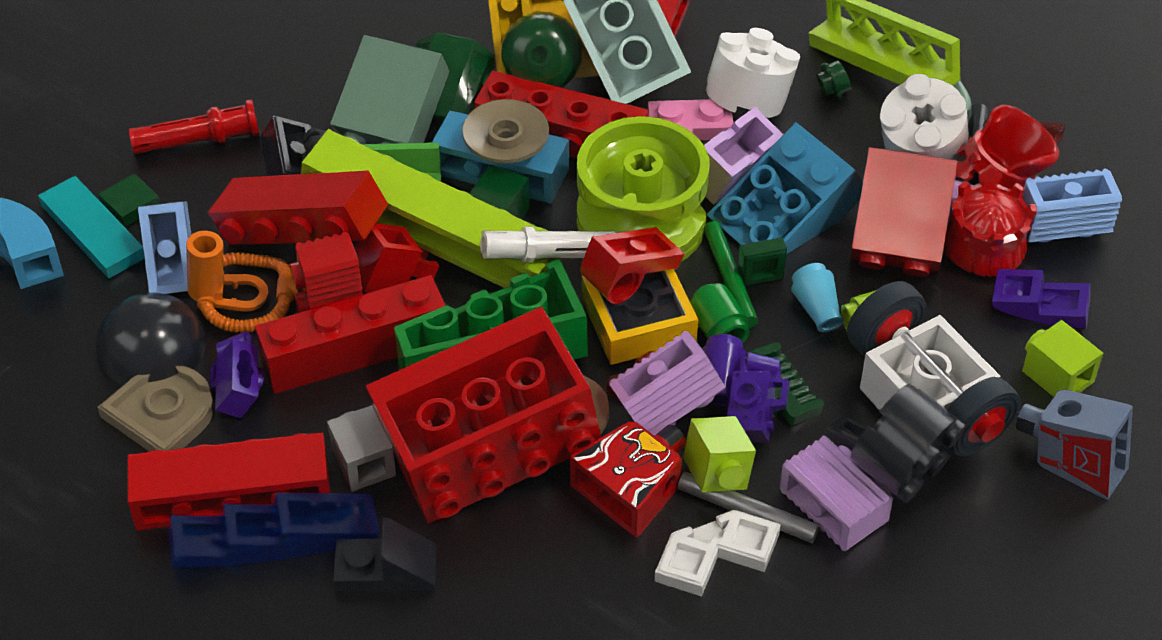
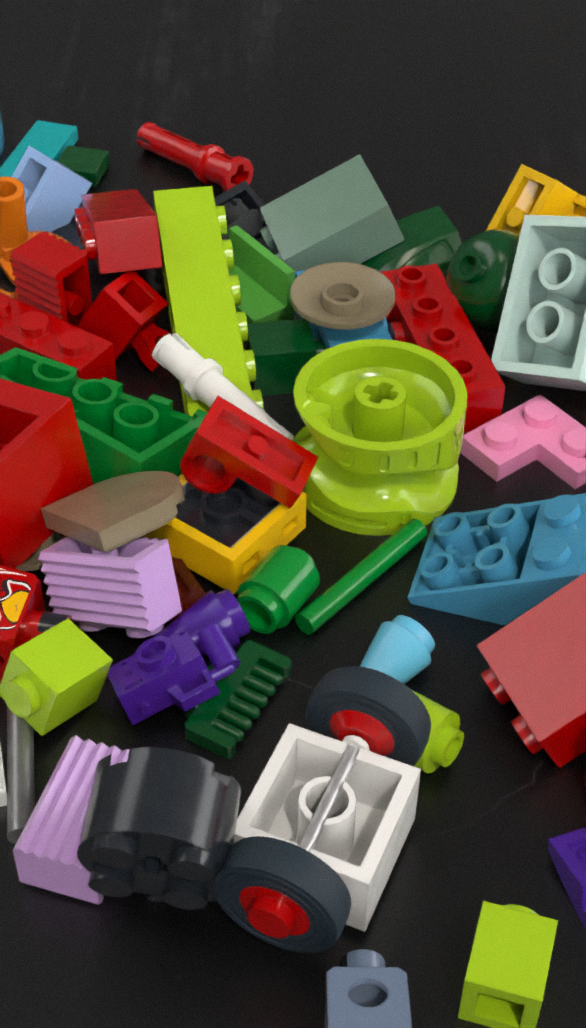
camera: 55 degrees right, 5 degrees down
lavender brick [704,107,784,205] -> none
dark green tile [738,237,787,286] -> none
none -> dark tan tile [41,471,185,553]

